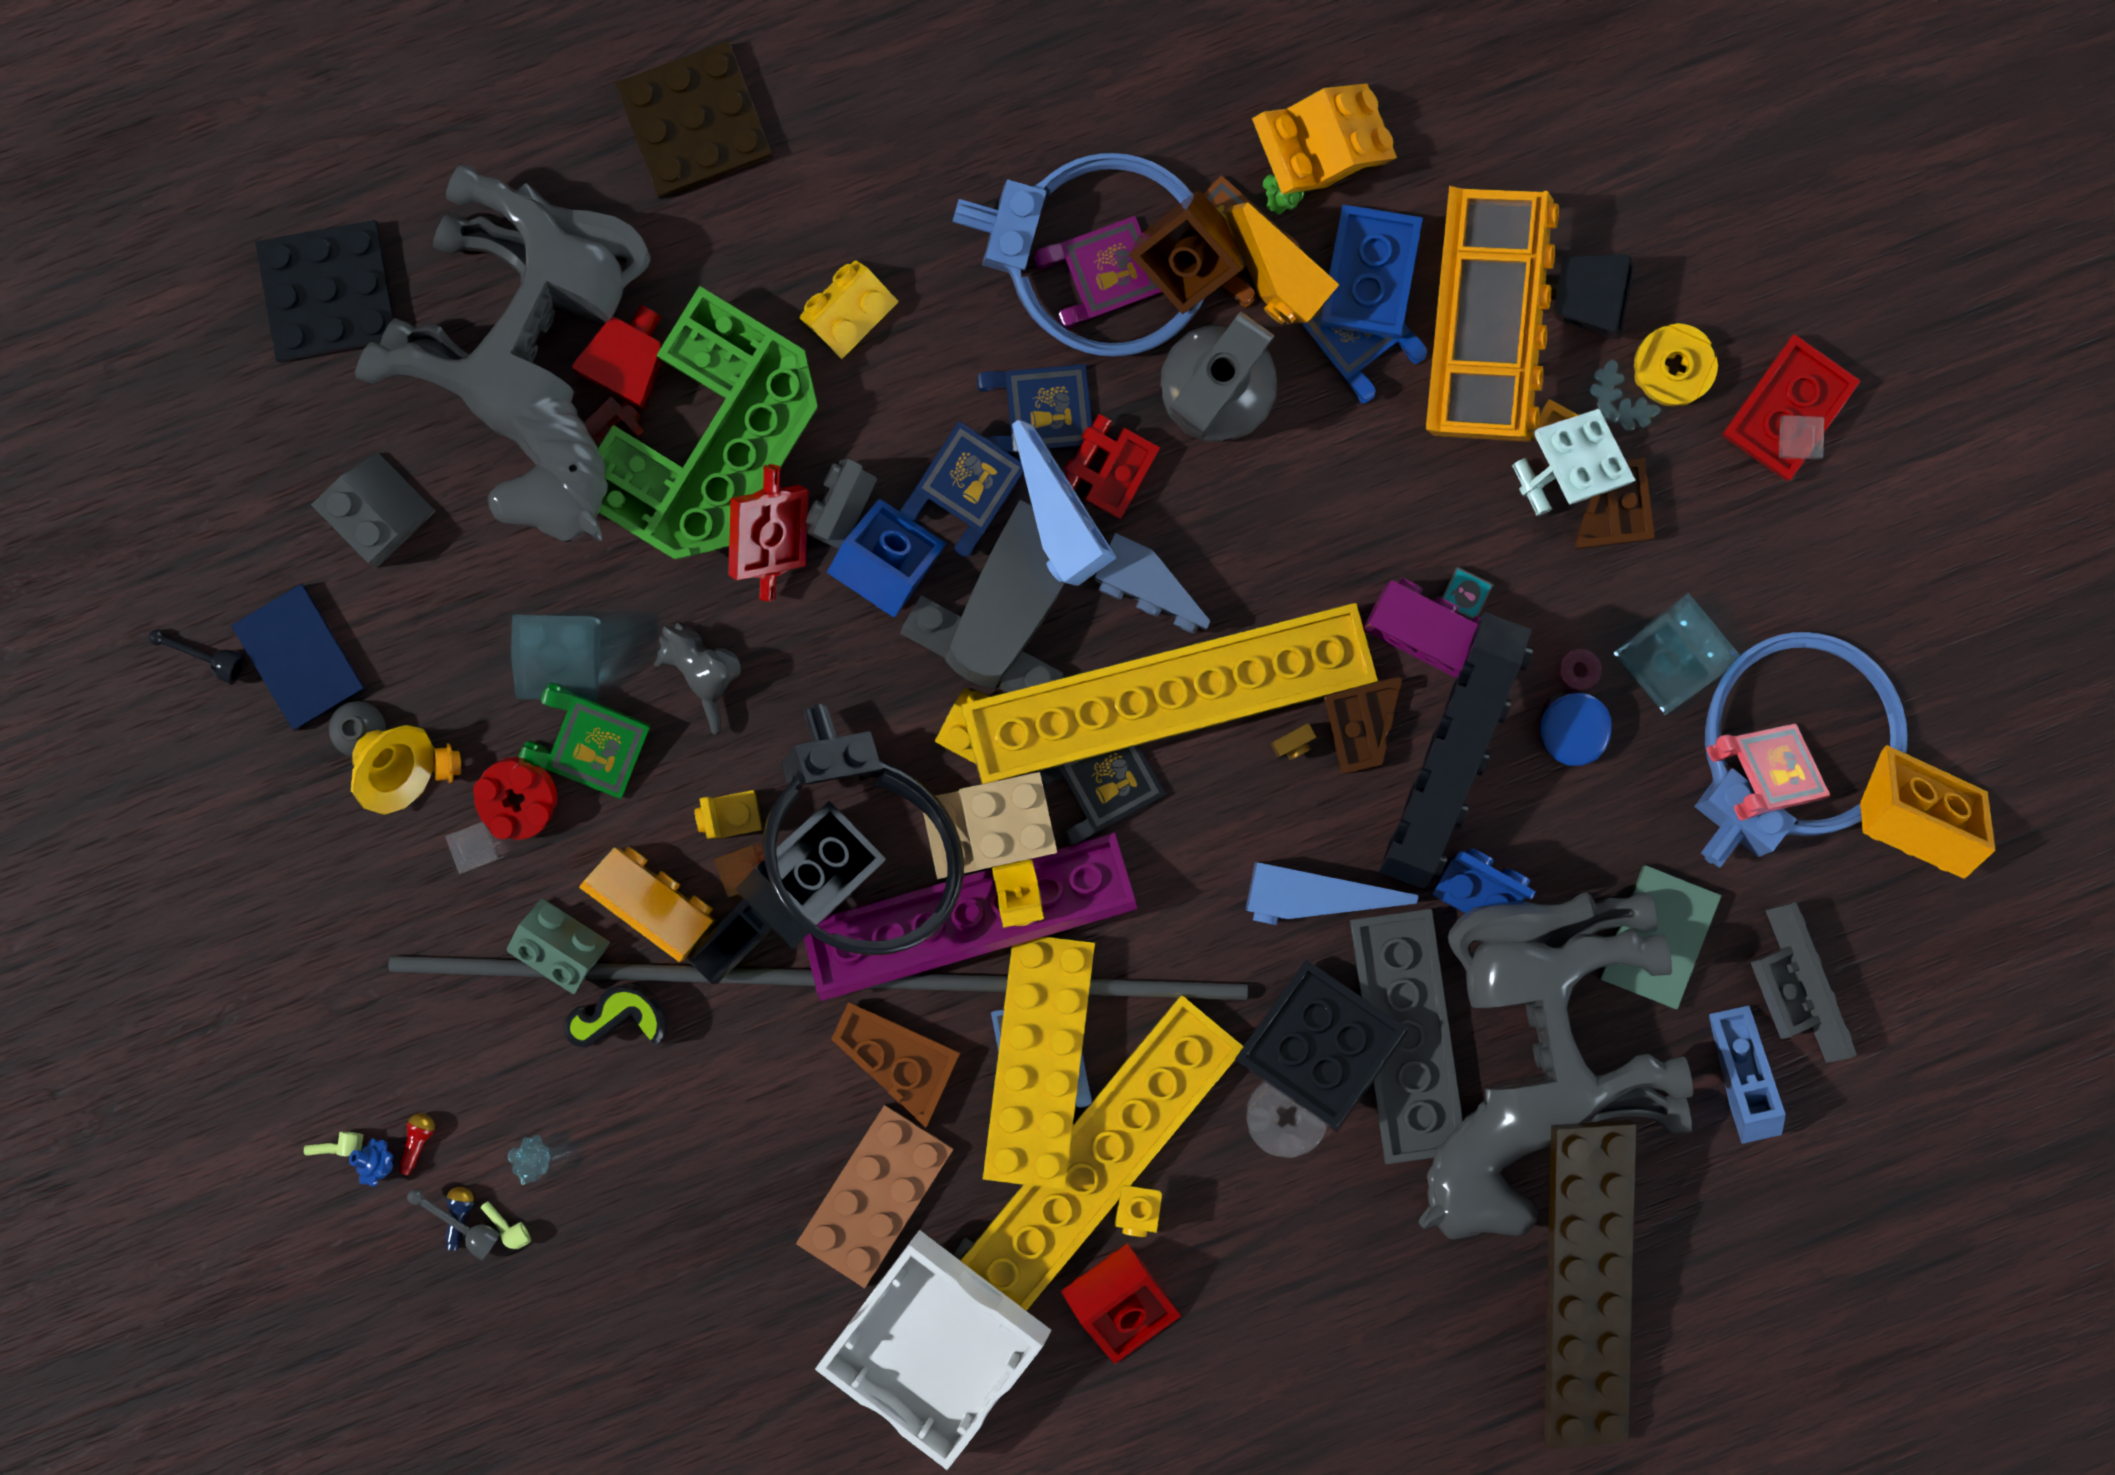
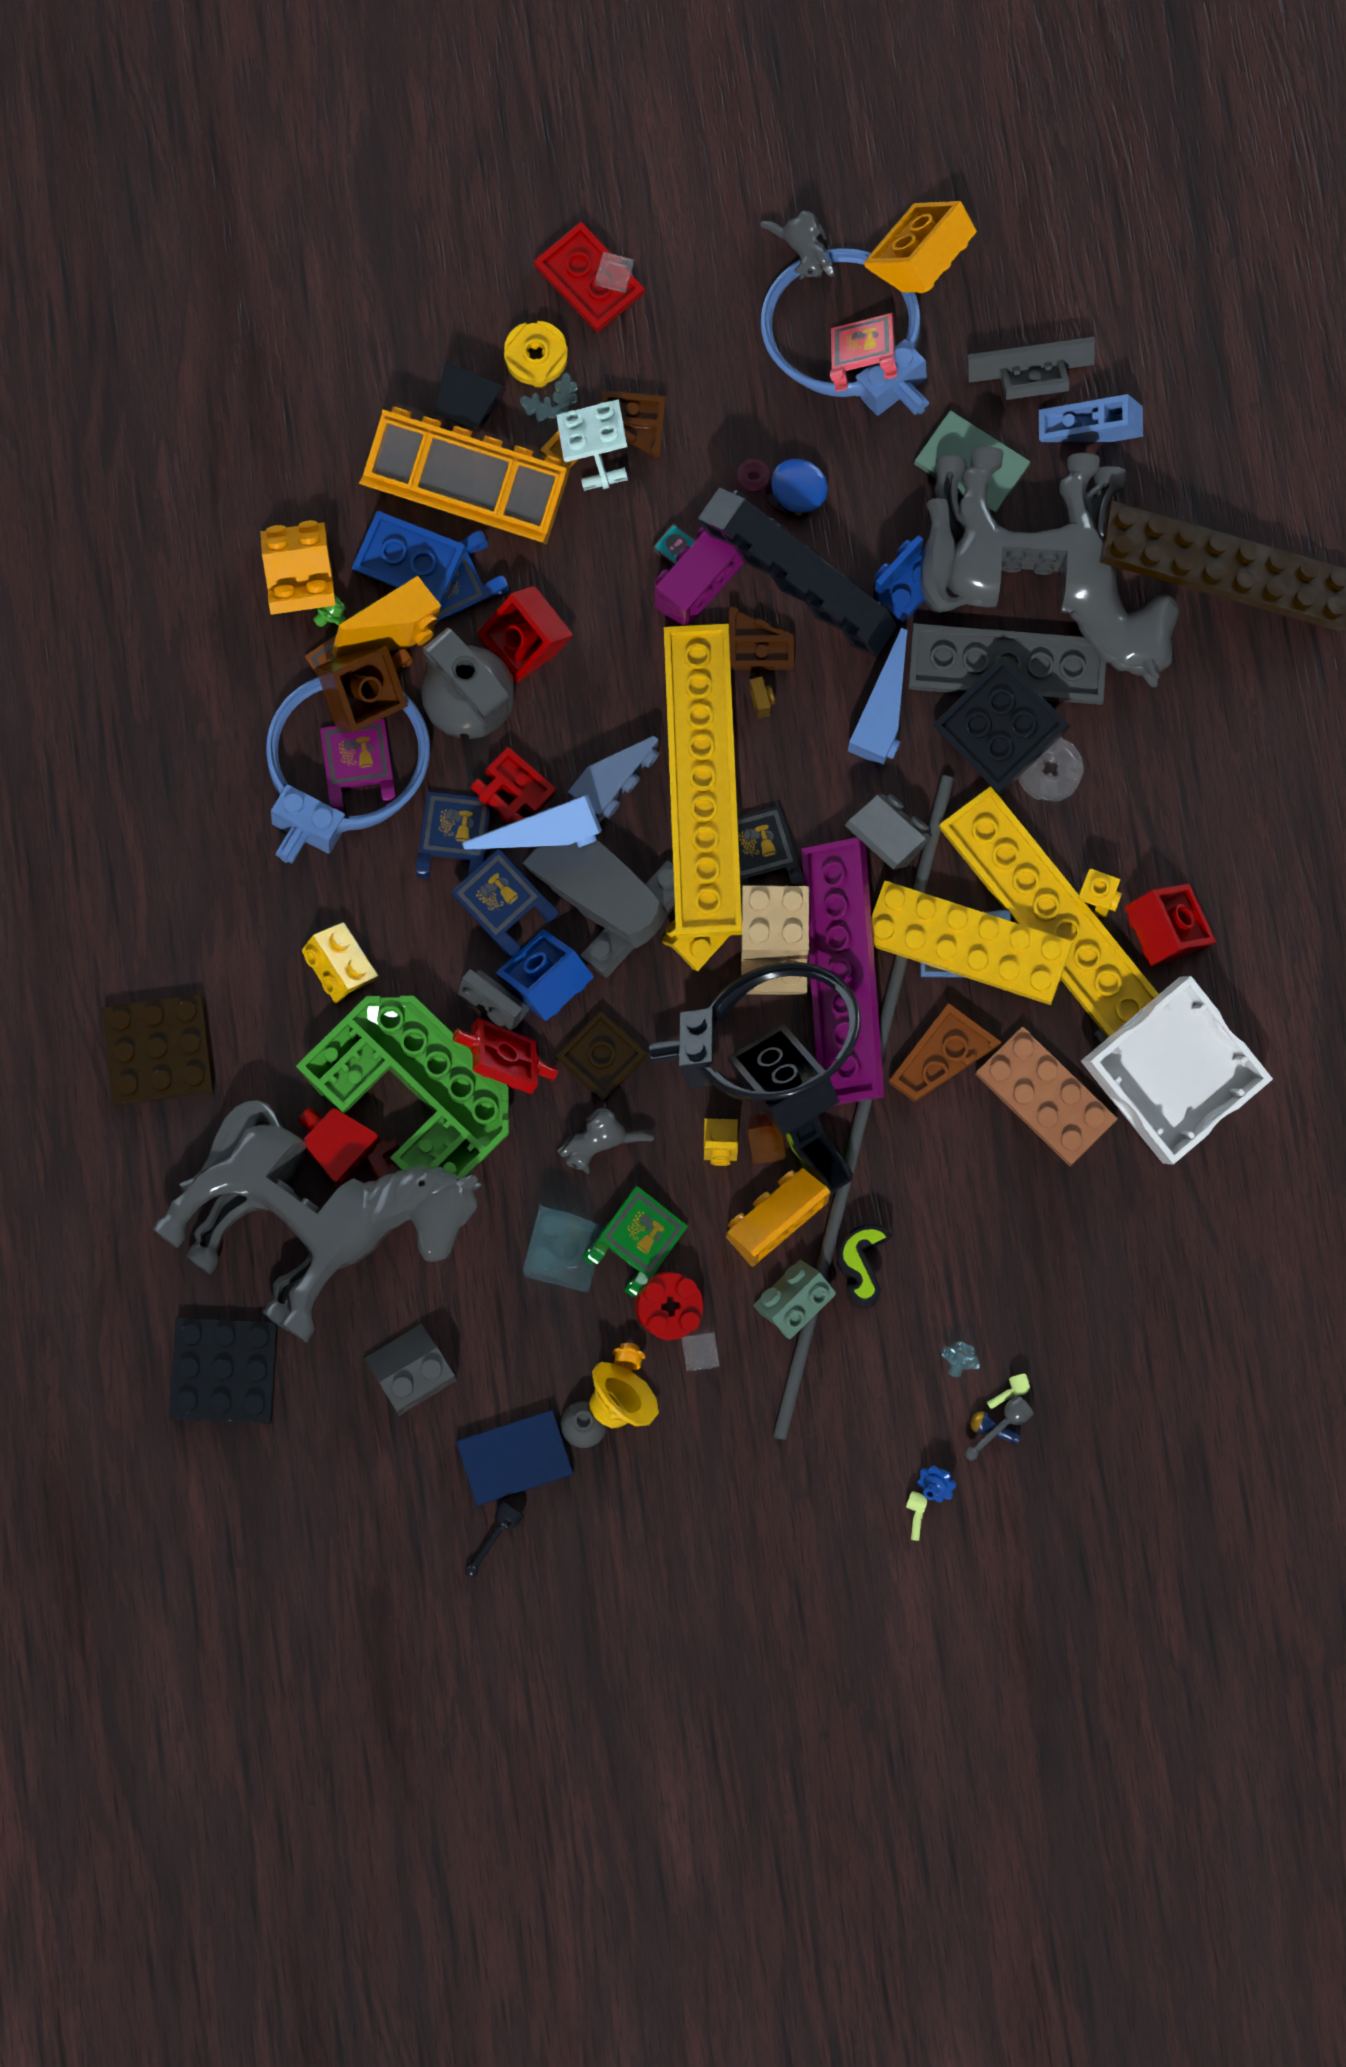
camera: 80 degrees left, 10 degrees down
red piece [399,1113,435,1175] -> none
yellow bracket [992,859,1044,928] -> none
clear light blue slope [1613,593,1741,715] -> none
none -> red slope [477,586,573,683]
none -> dark brown tile [555,1009,648,1103]
none -> dark grey animal [760,210,835,279]
none -> dark grey slope [845,794,932,870]

